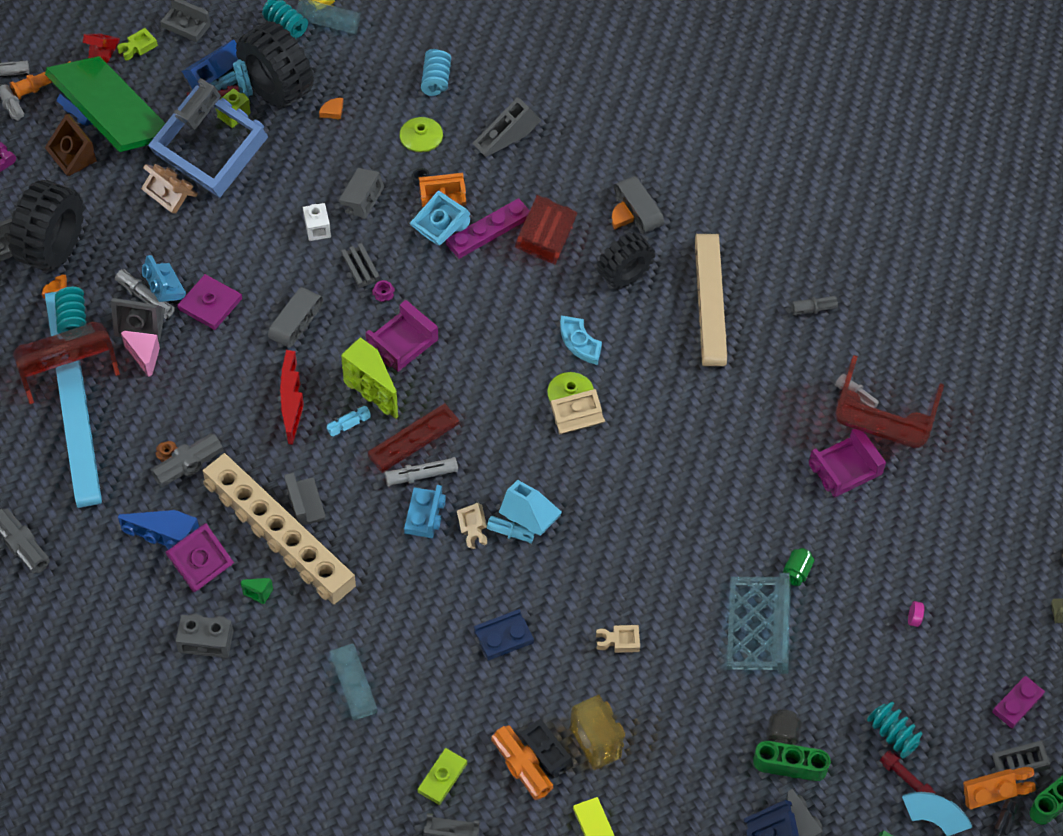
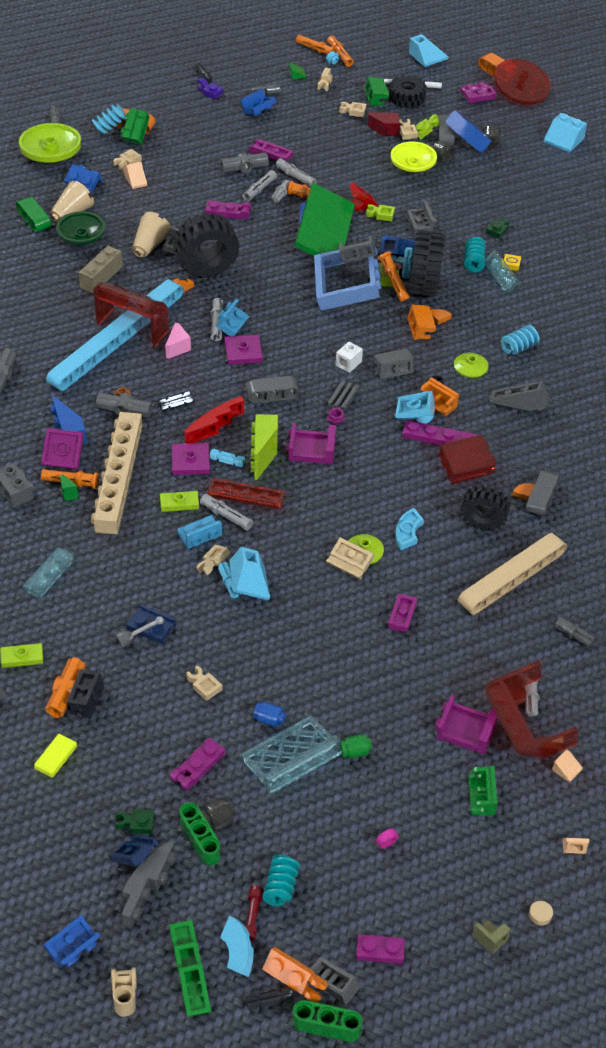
camera: 50 degrees right, 10 degrees down
reddish brown slope [44,114,97,176] -> none
teal piece [55,286,86,339] -> none
dark grey slope [111,298,165,342] -> none
medium nougat bracket [141,164,198,214] -> none
dark grey panel [284,473,326,526] -> none
clear yellow piece [570,694,625,771] -> none
none -> orange pin [41,469,99,489]
none -> dark green plate [115,809,154,834]
none -> hinge [116,616,164,648]
none -> axle [158,391,193,410]
none -> lime plate [160,491,199,512]
none -> magenta plate [169,738,226,791]
none -> magenta plate [172,443,210,475]
none -> blue brick [253,702,286,728]
none -> orange pin [377,251,410,302]
none -> magenta plate [388,593,418,633]
none -> orange hinge [407,305,436,340]
none -> green hinge [468,766,498,815]
none -> light nougat slope [552,749,583,783]
none -> light nougat slope [562,838,589,854]

